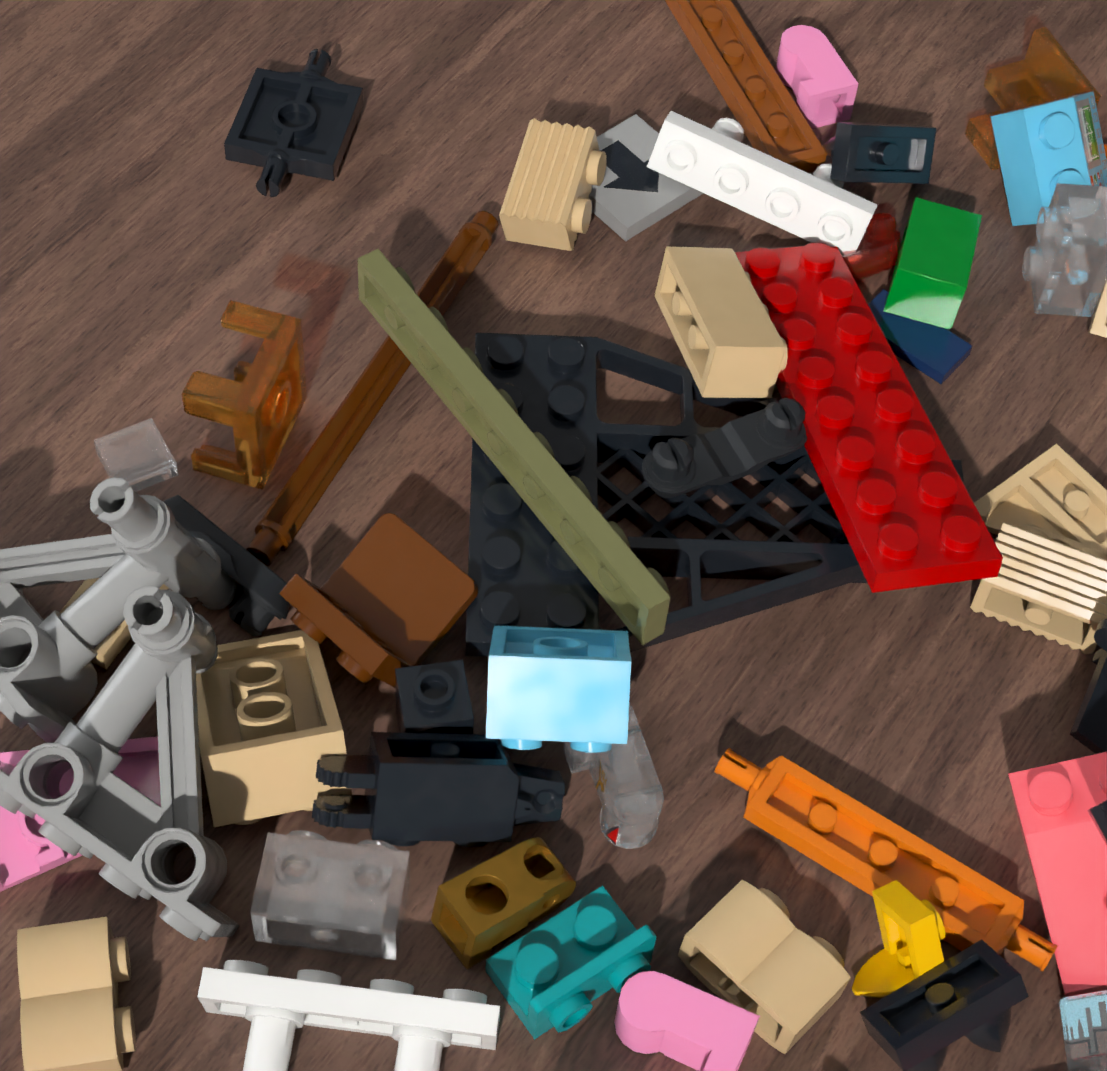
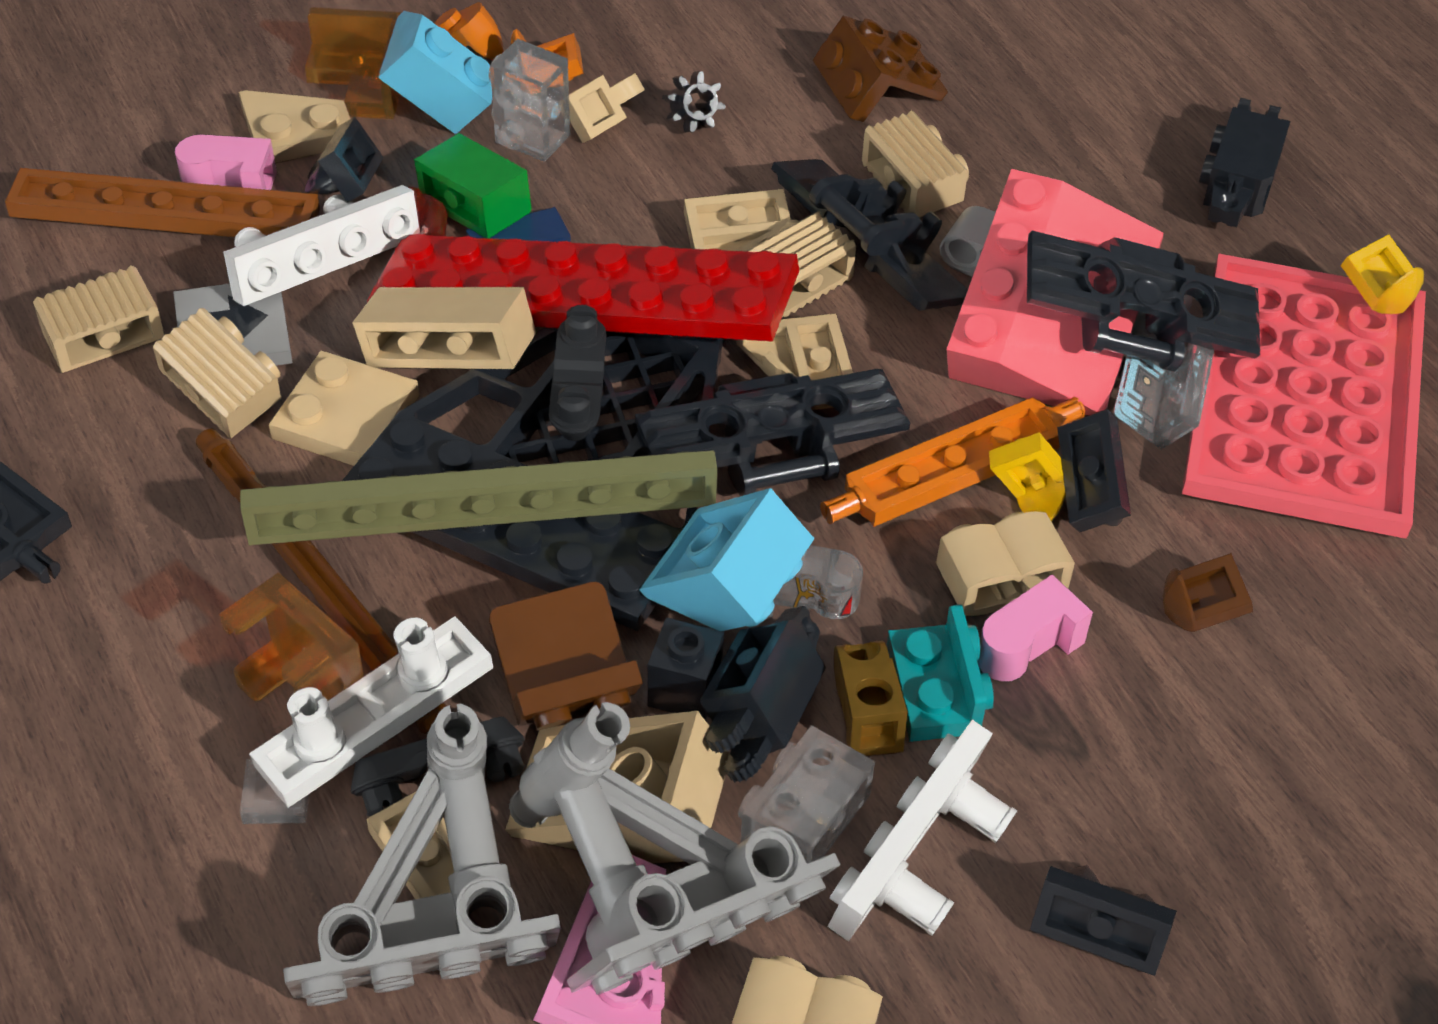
camera: 60 degrees left, 5 degrees down
none -> tan brick [33,265,164,373]
none -> tan wing [239,90,350,163]
none -> white plate [249,616,494,808]
none -> tan plate [269,351,419,466]
none -> black piece [635,369,911,496]
none -> tan wing [736,314,853,410]

